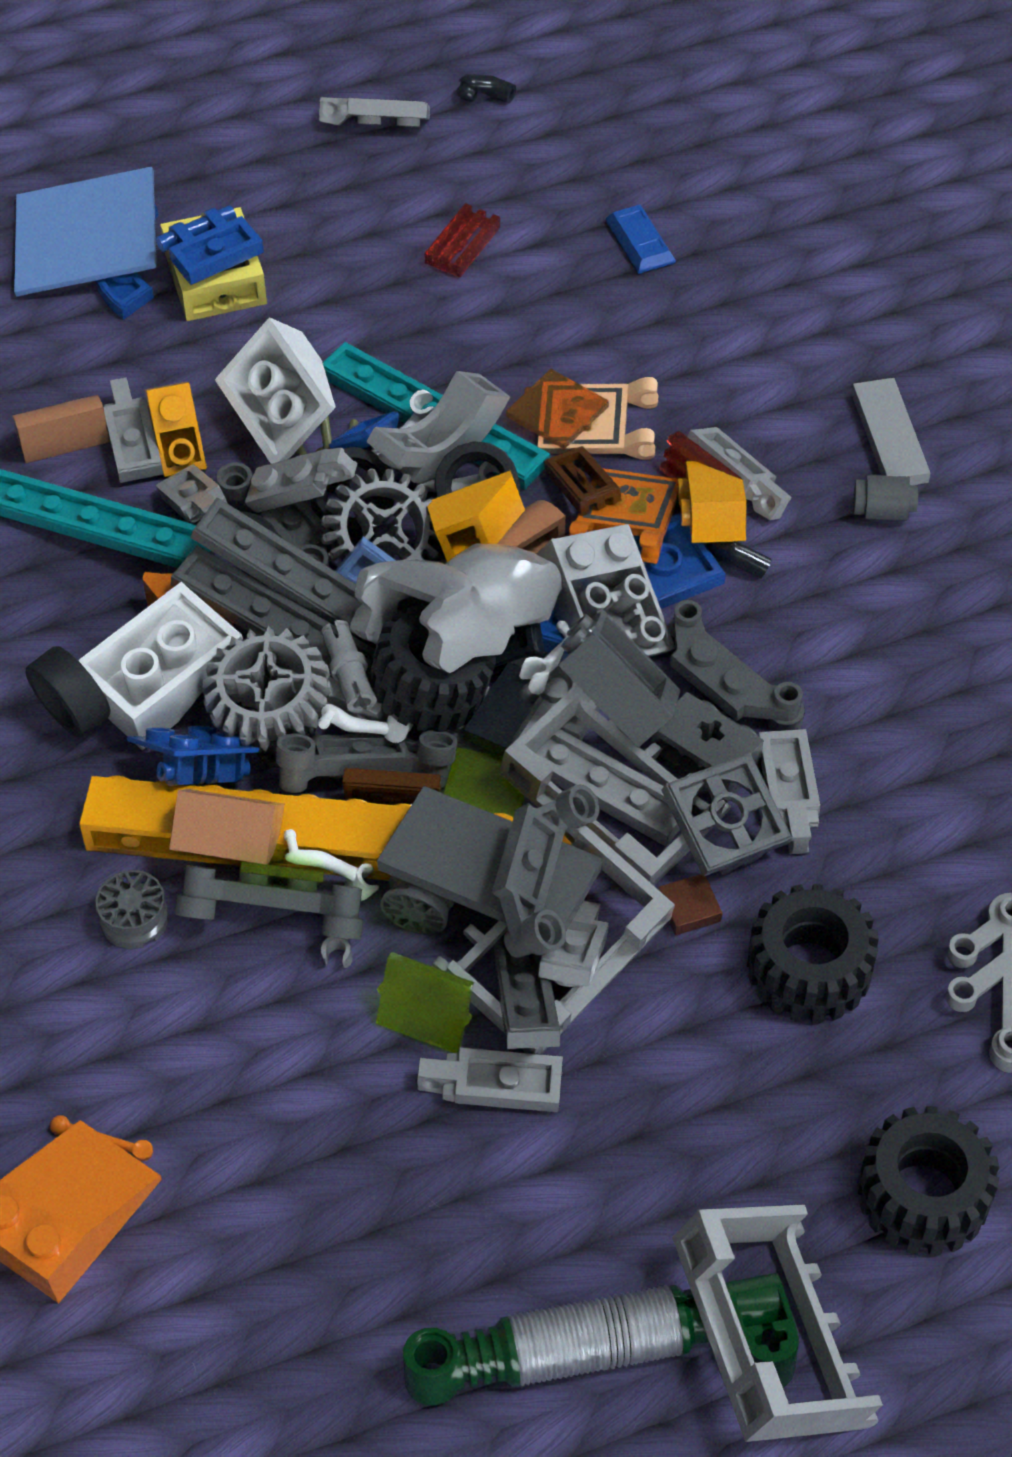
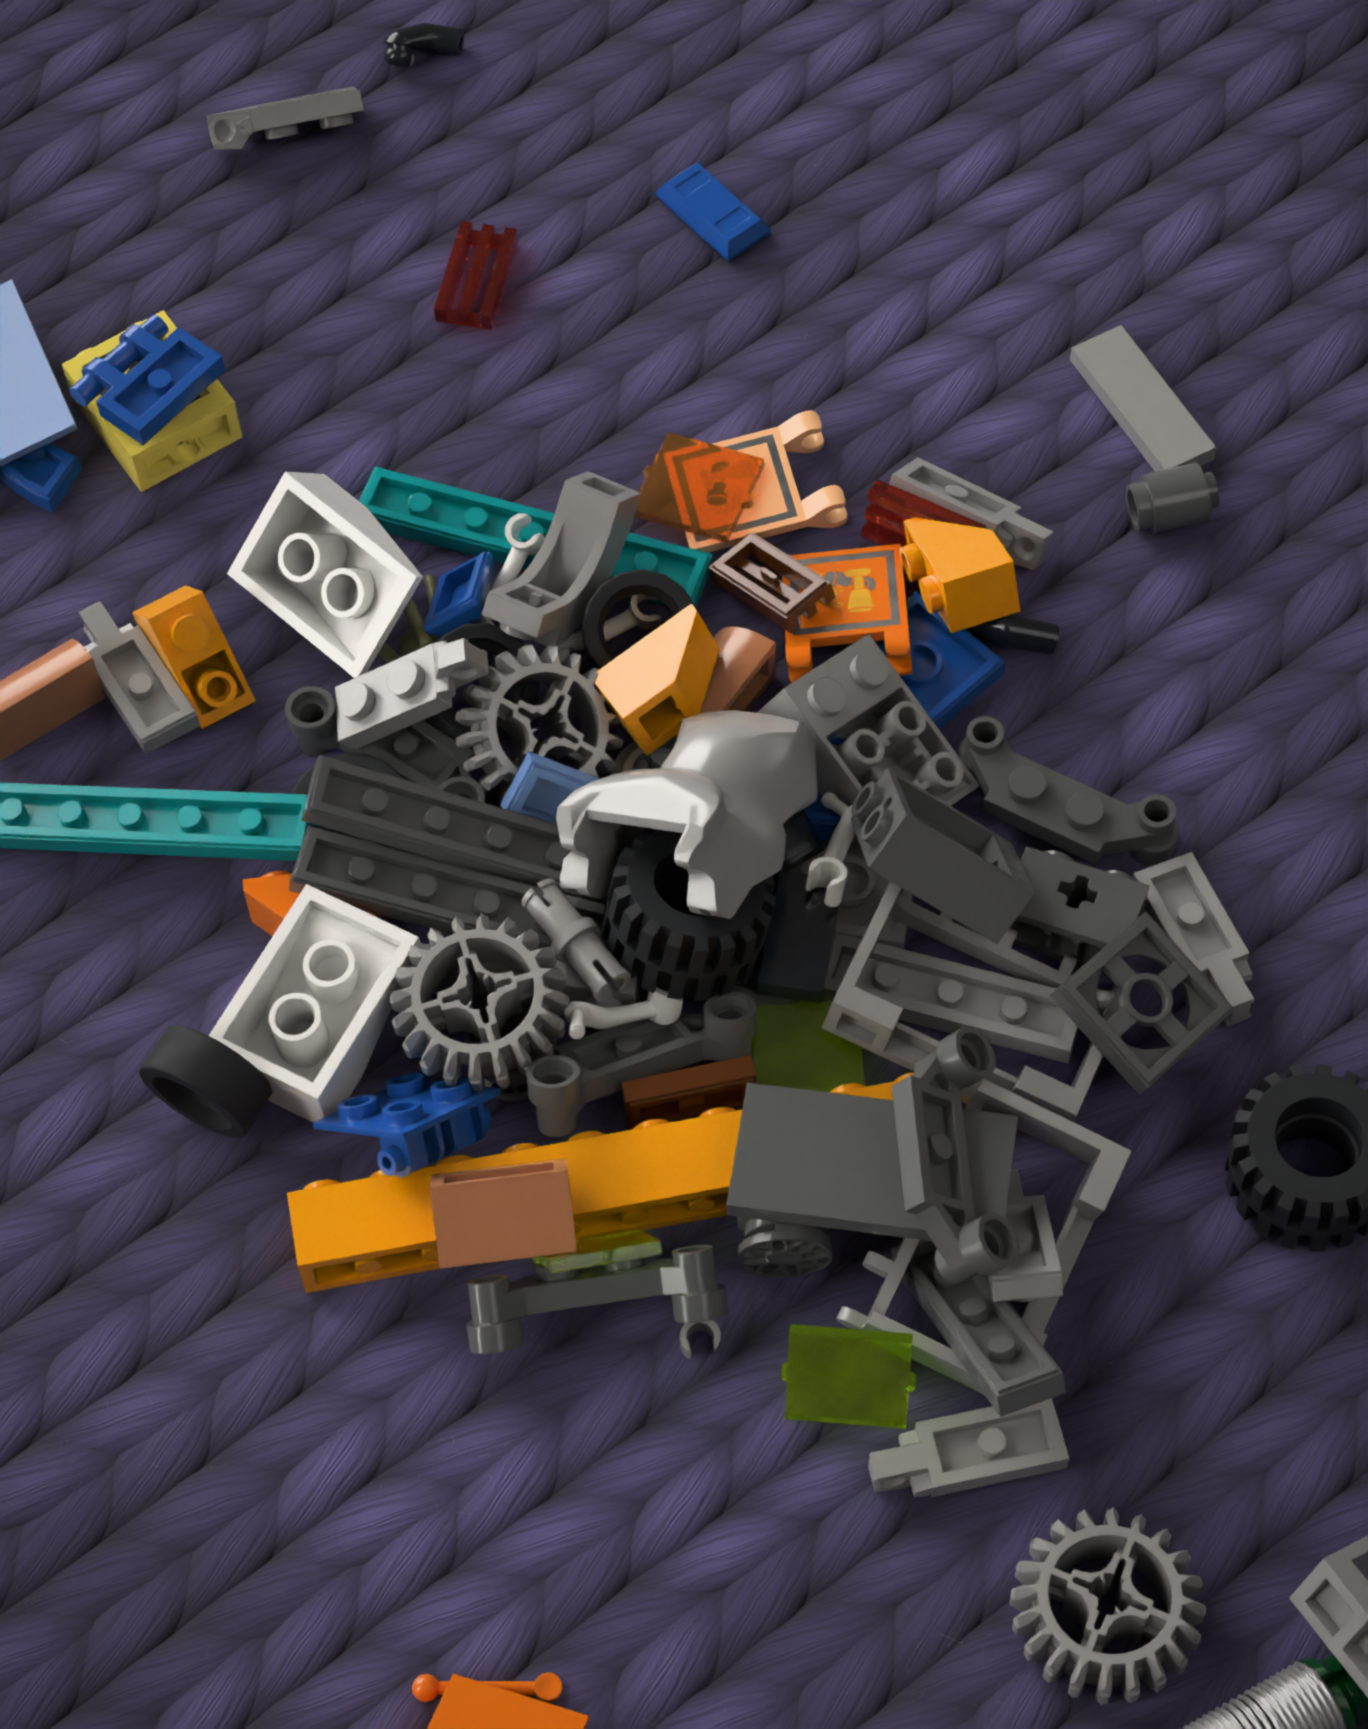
camera: 15 degrees left, 5 degrees up
dark grey wheel [95,870,169,950] -> none
light grey hinge [155,464,228,524] -> none
white piece [284,829,379,901] -> none
copper tile [658,874,723,936] -> none
none -> light grey gear [1010,1507,1206,1706]

